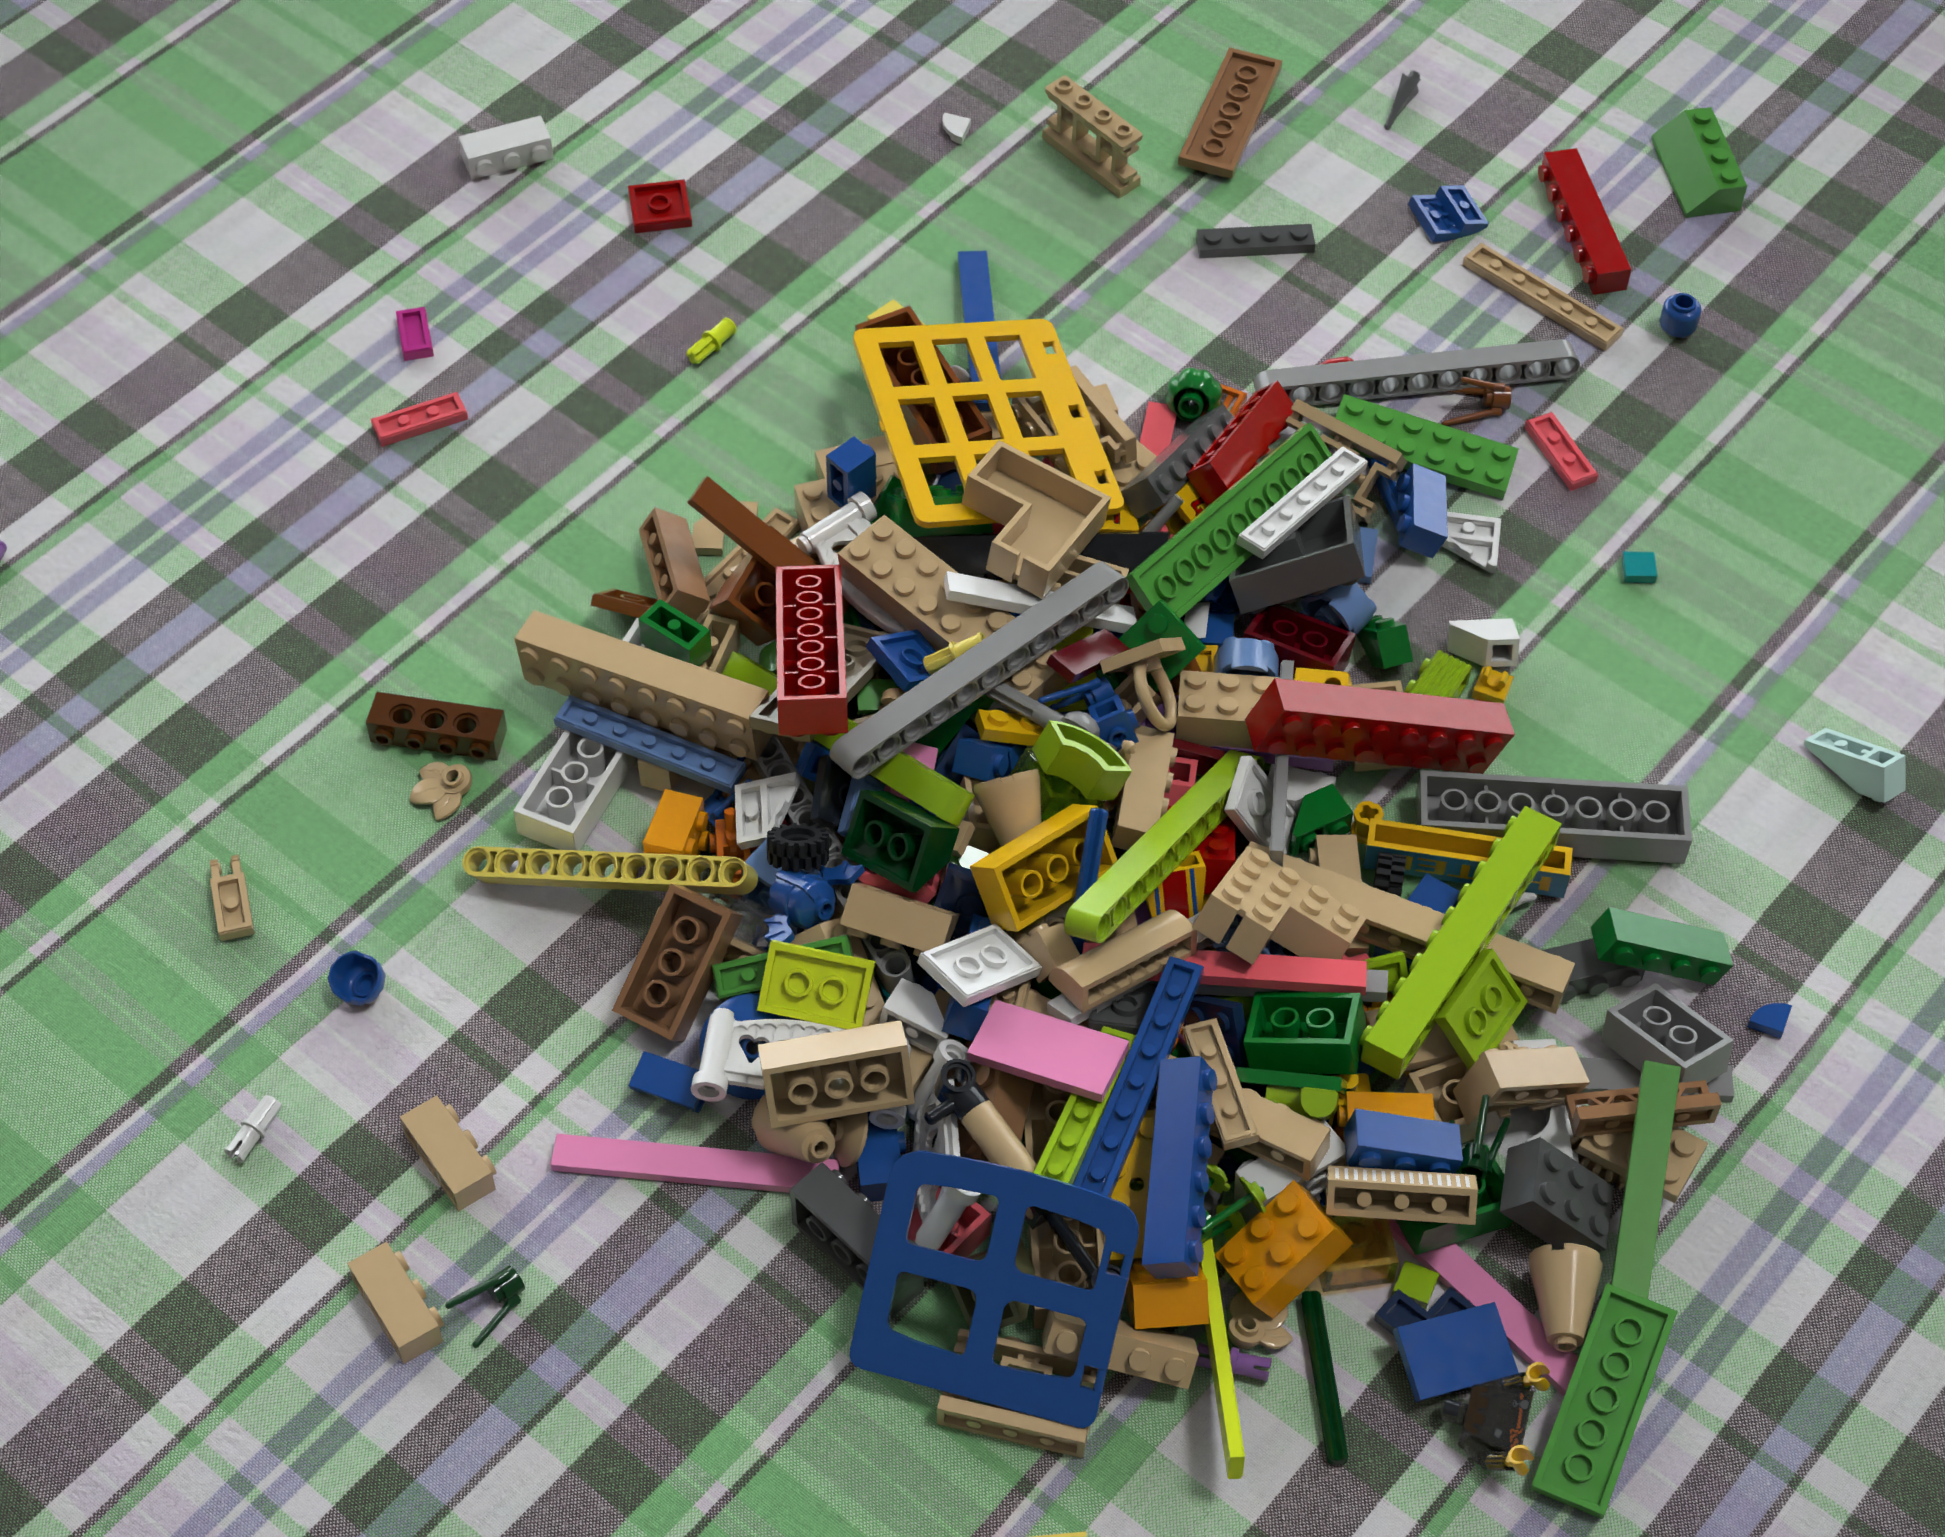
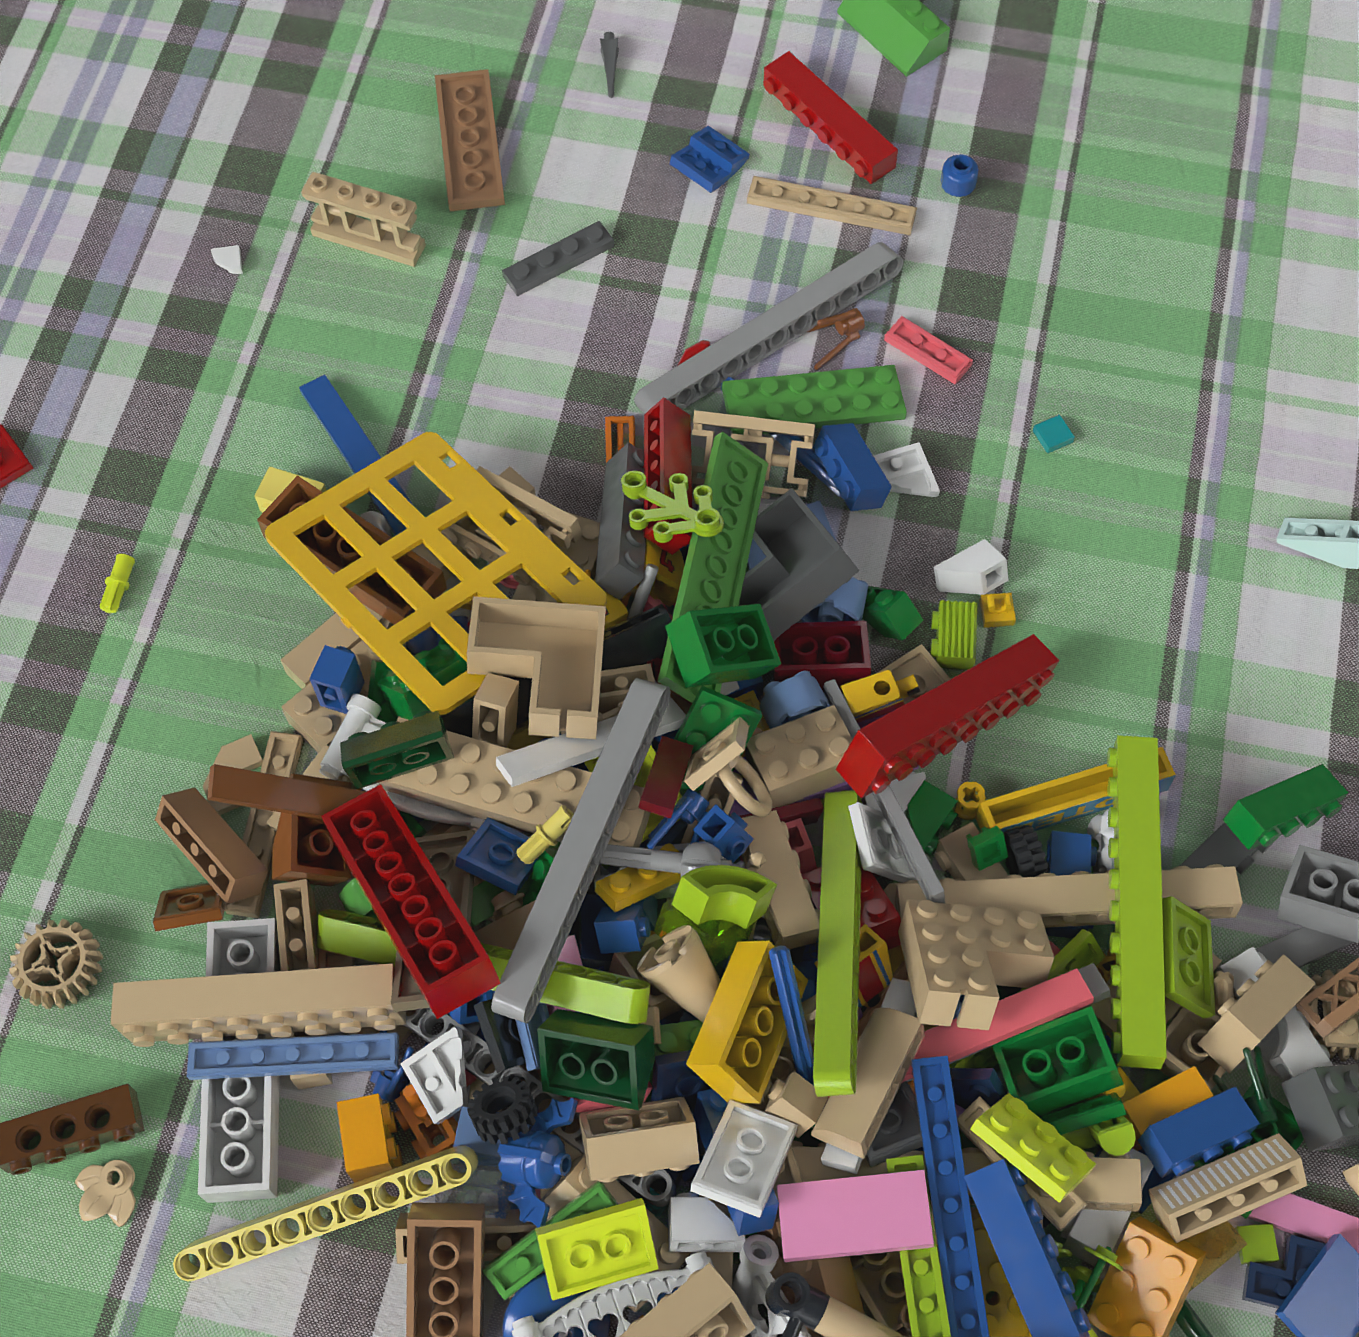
camera: 25 degrees left, 10 degrees up
green brick [638,599,712,667] -> none
coral tile [1140,401,1177,456] -> none
green plant [1165,368,1222,423] -> none
white tile [1236,446,1368,559] -> none
light grey brick [1415,770,1692,864] -> none
none -> tan gear [9,918,103,1009]
none -> dark green slope [340,711,454,789]
none -> tan brick [472,673,519,748]
none -> lime plant [621,471,724,543]
none -> green brick [665,604,781,688]
none -> green tile [966,826,1008,871]
none -> neon yellow plate [970,1093,1096,1203]

